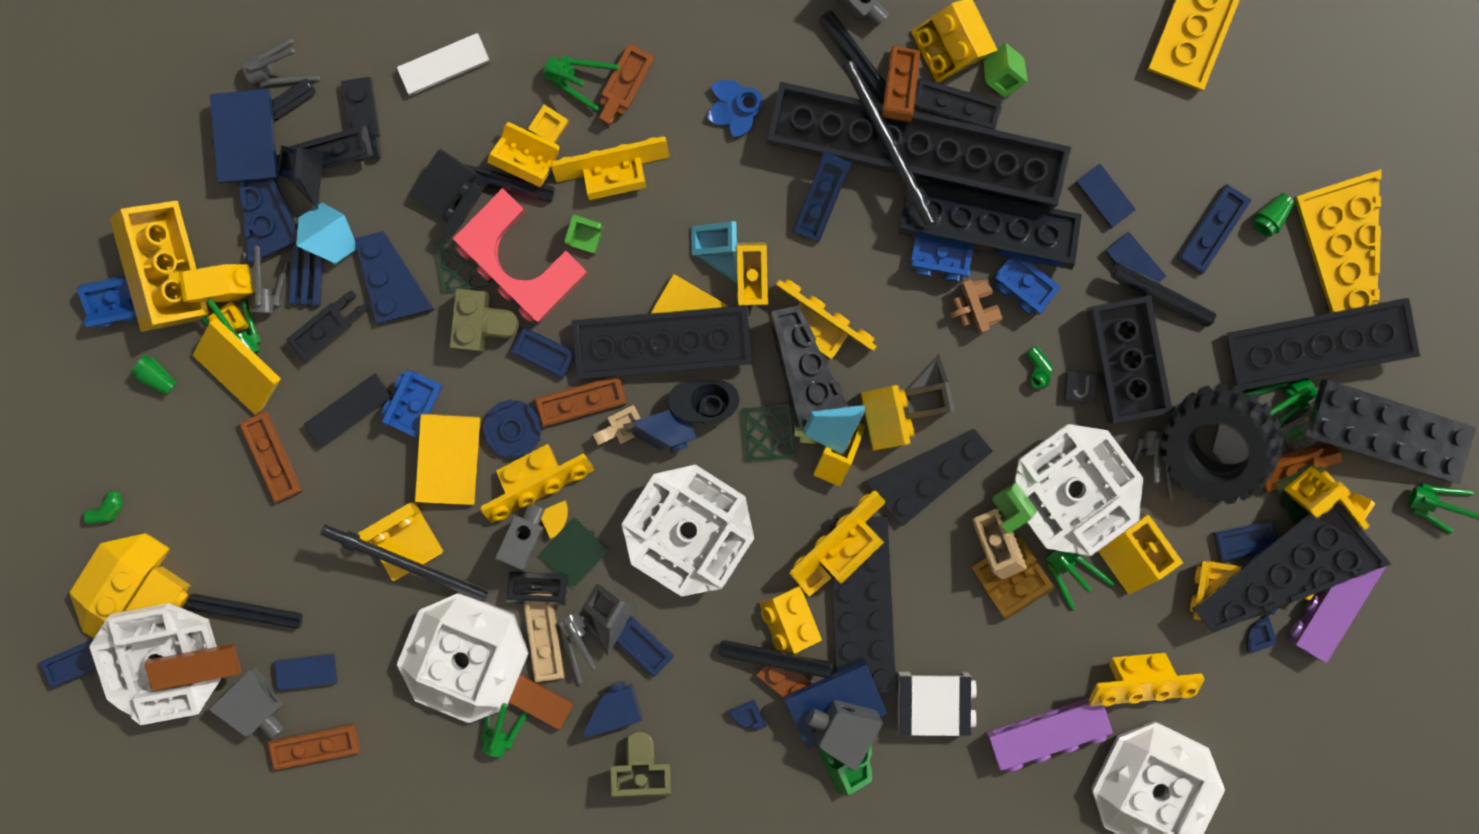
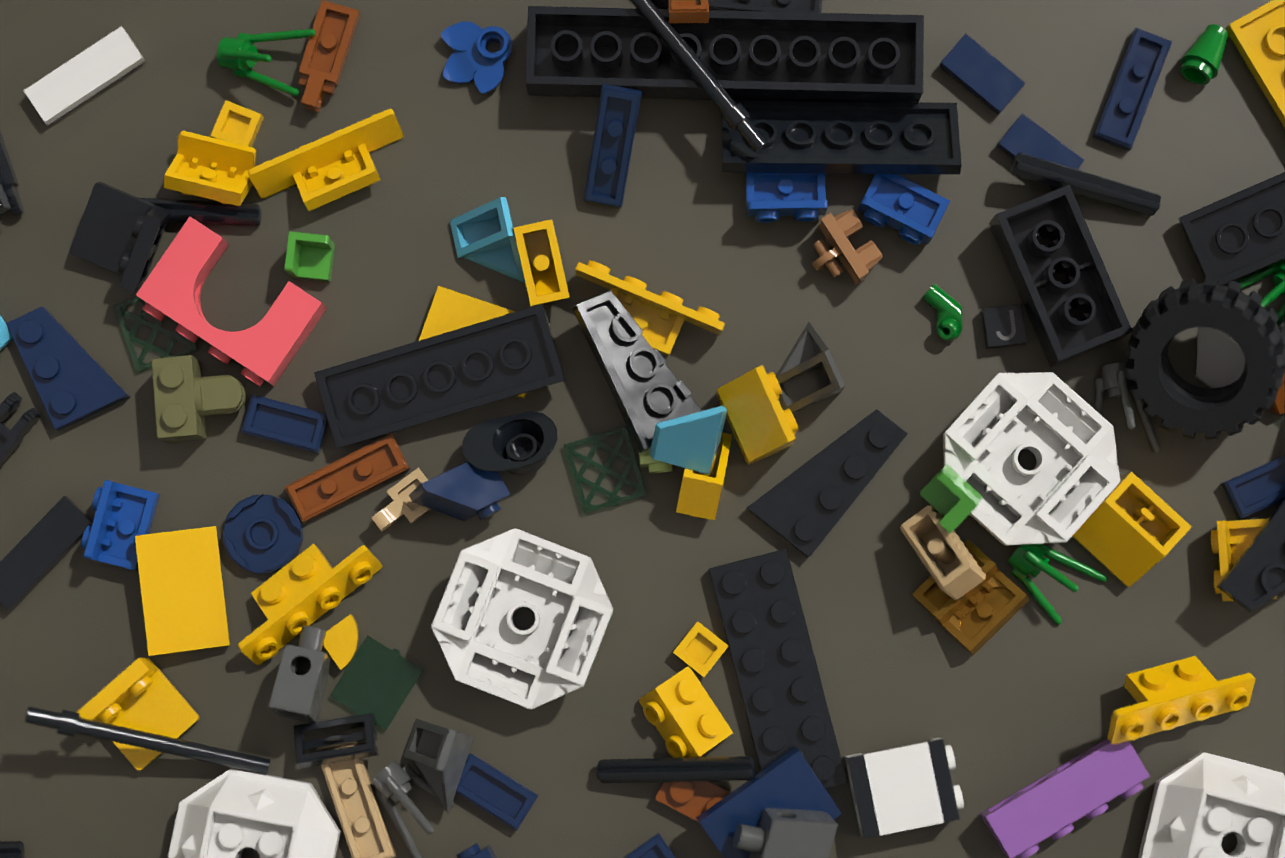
camera: 10 degrees left, 5 degrees down
yellow bracket [790,491,886,584] -> none

